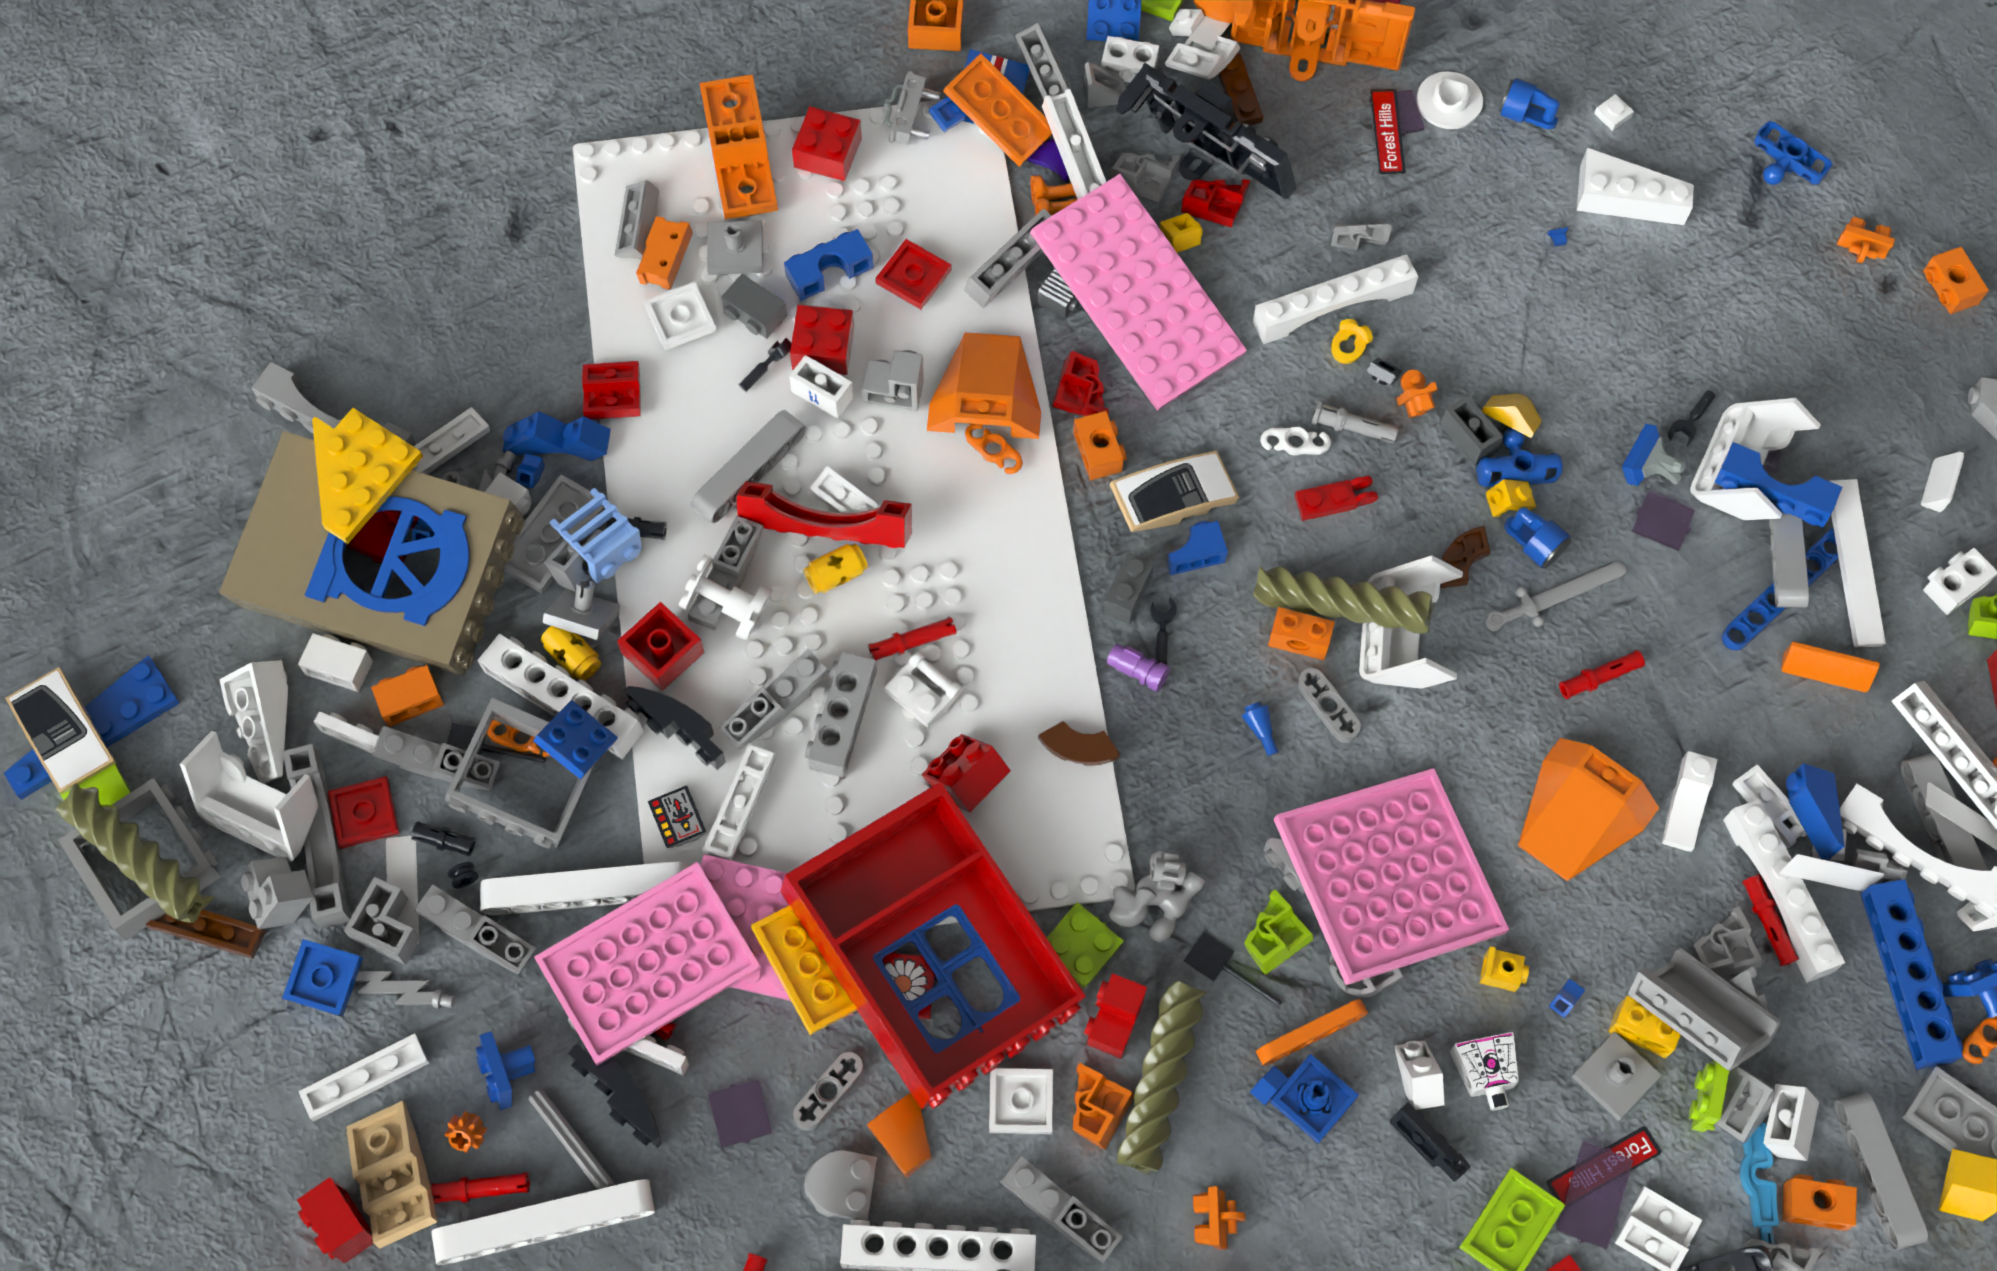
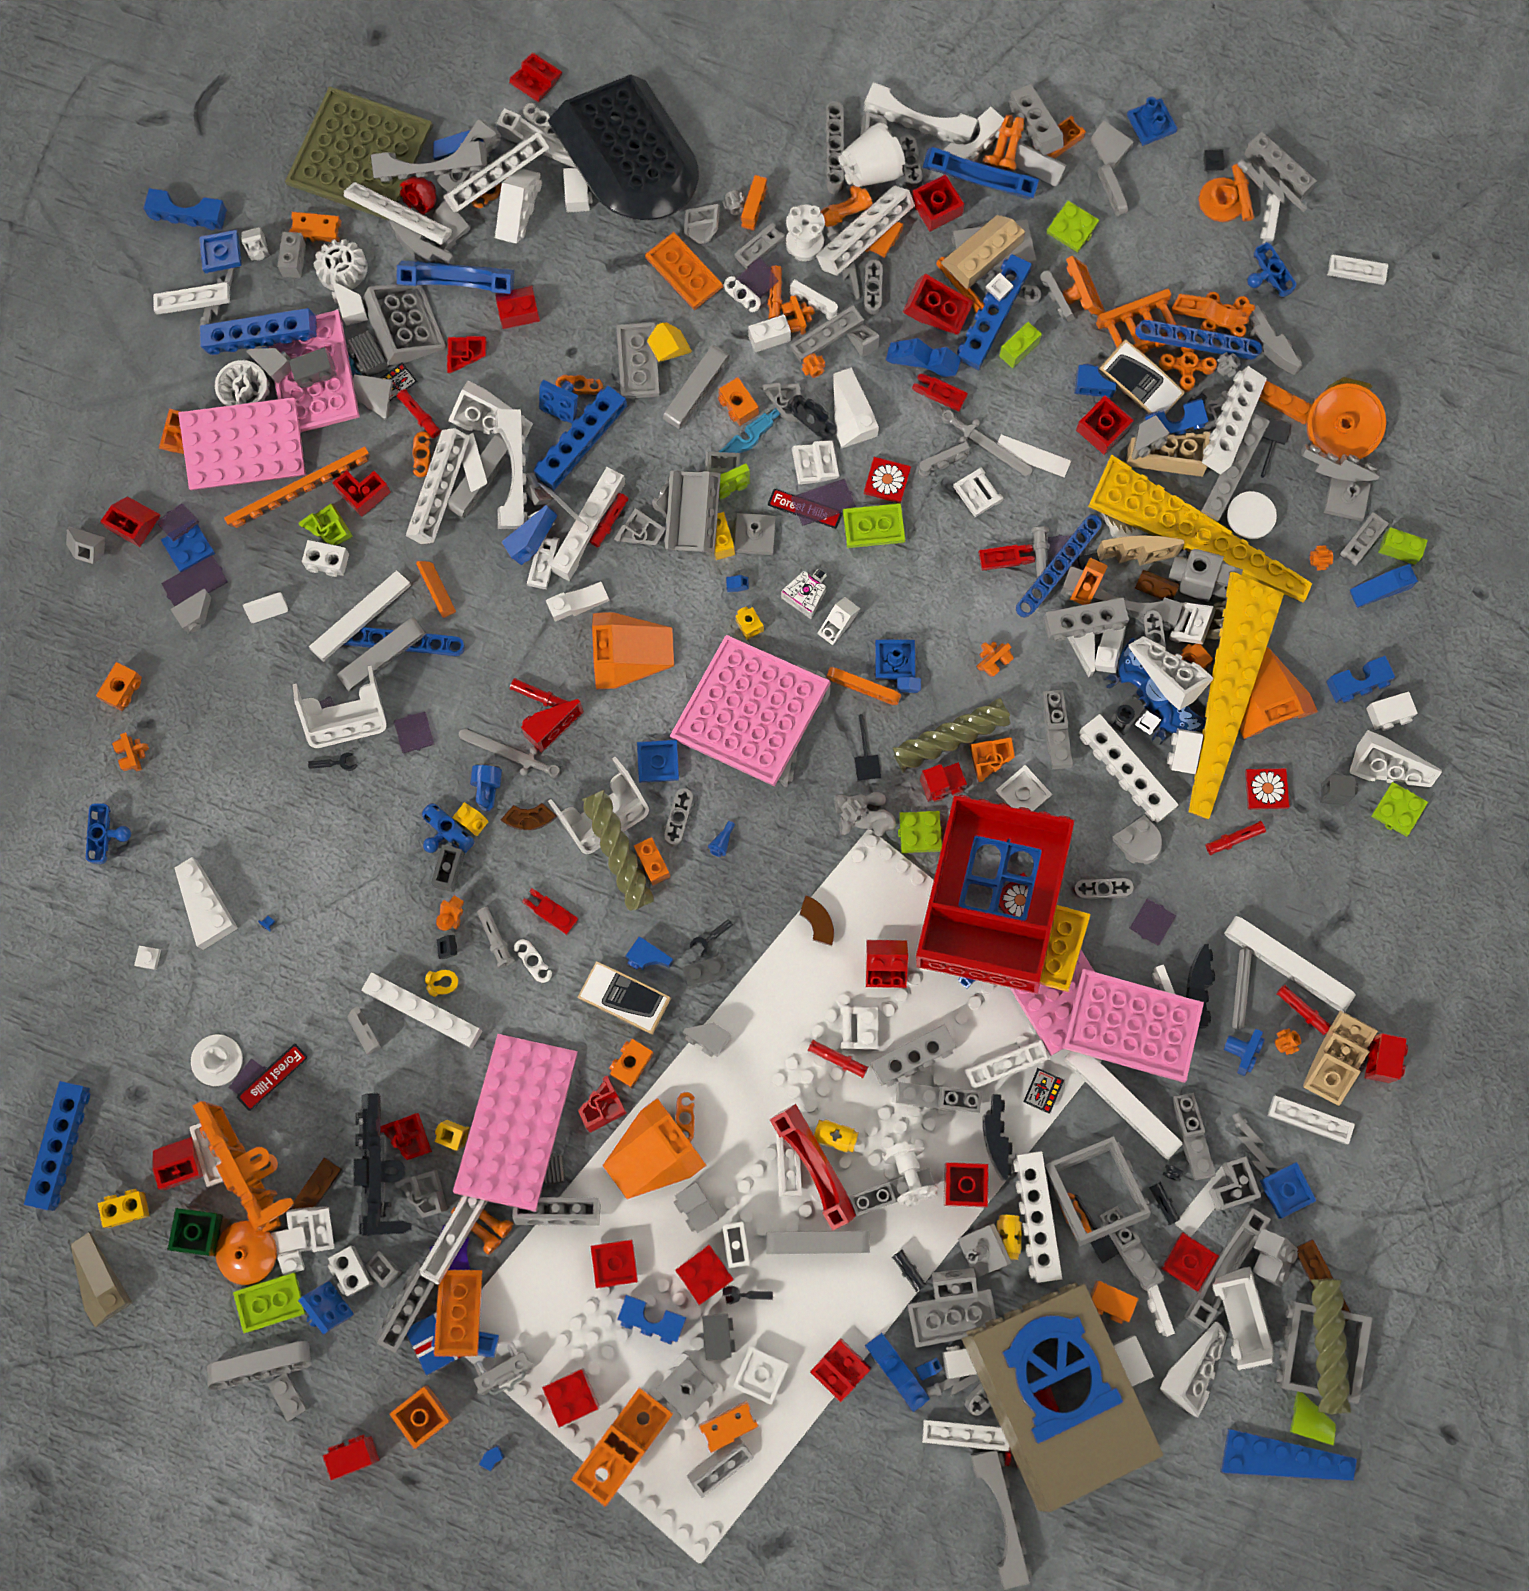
camera: 130 degrees left, 10 degrees up
slope [5,667,116,794] -> none
yellow wing [312,408,423,544] -> none
blue plate [533,699,618,780] -> none
light blue plate [550,488,642,583] -> none
orange slope [867,1093,931,1178] -> none
medium lavender axle [1107,643,1170,692] -> none
lime slope [1244,889,1314,975] -> none
black hinge [1390,1102,1471,1182] -> none
yellow slope [1482,394,1542,438] -> none
blue piece [1499,78,1560,129] -> none
piece [1622,424,1685,486] -> none
blue arch [1714,442,1843,527] -> none
white brick [1763,1084,1819,1161] -> none
none -> blue piece [479,1446,505,1471]
none -> red slope [521,699,584,753]
none -> blue plate [637,740,679,783]
none -> light grey slope [683,1023,731,1057]

